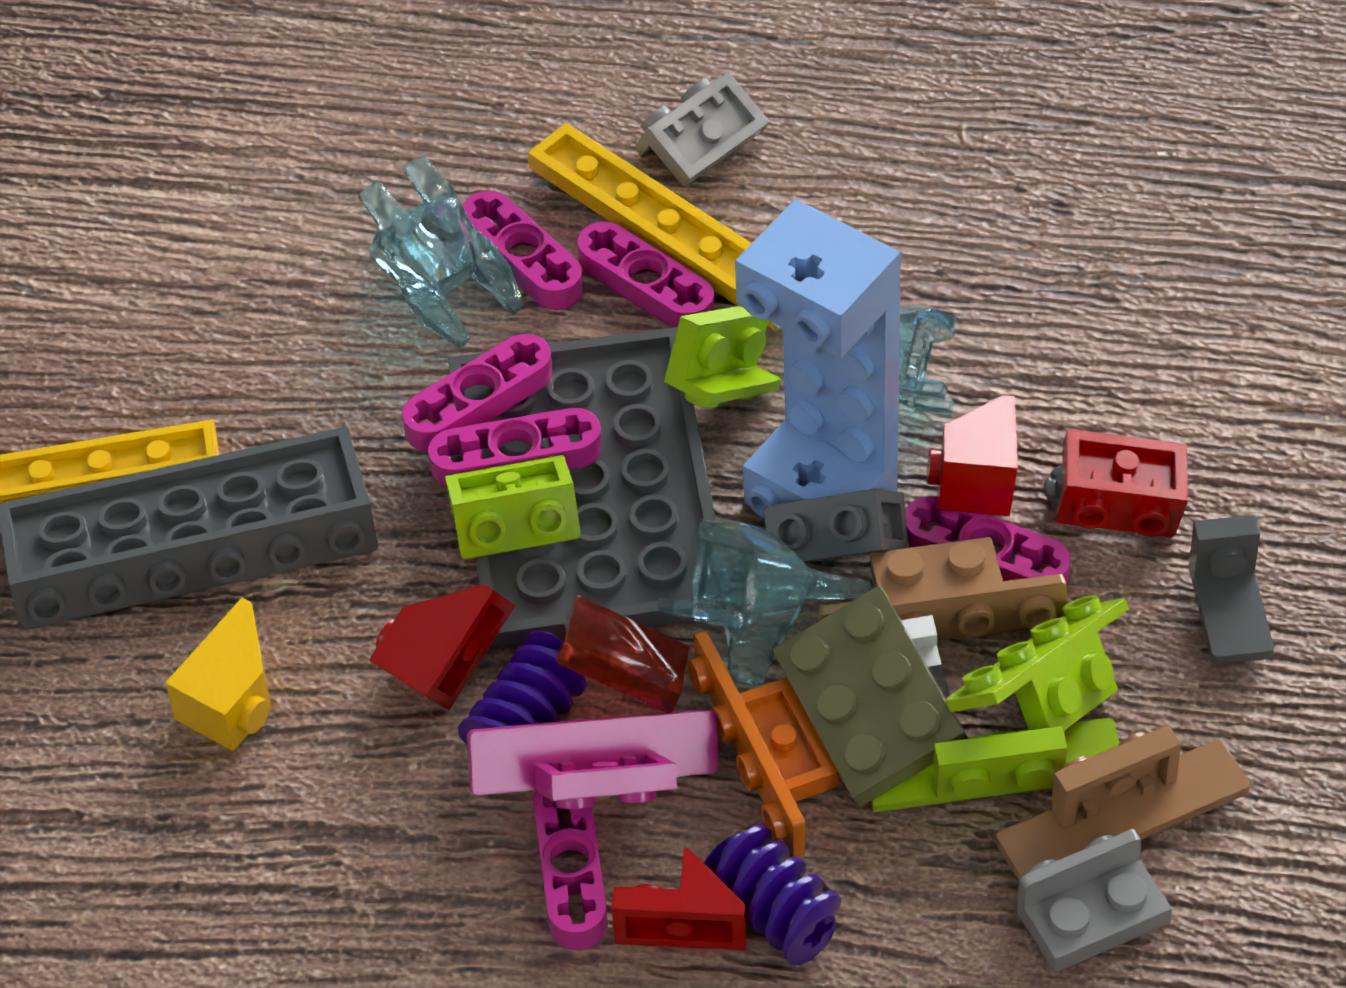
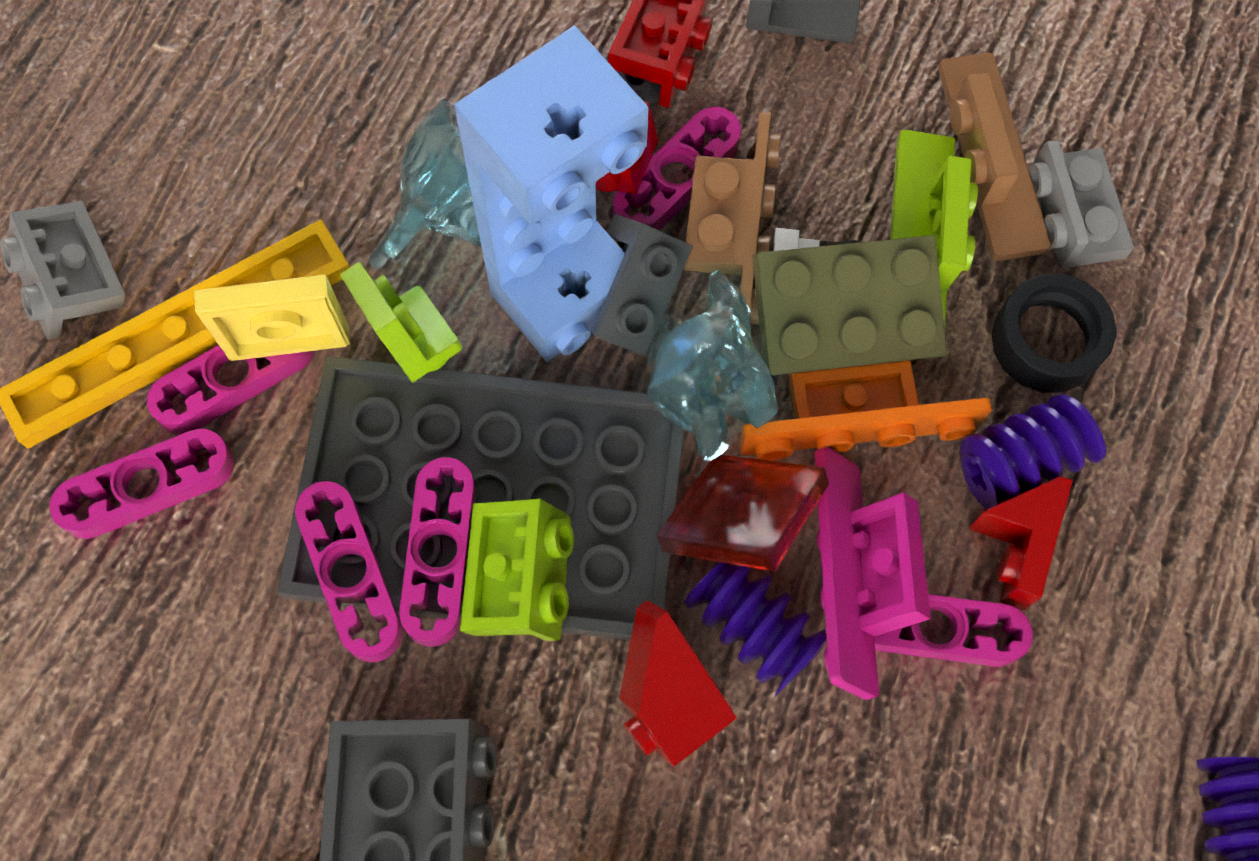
camera: 80 degrees left, 20 degrees up
clear light blue piece [358,155,523,348] -> none
lime bracket [945,595,1129,731] -> none
none -> light yellow plate [194,274,351,361]
none -> black tyre [991,274,1117,393]

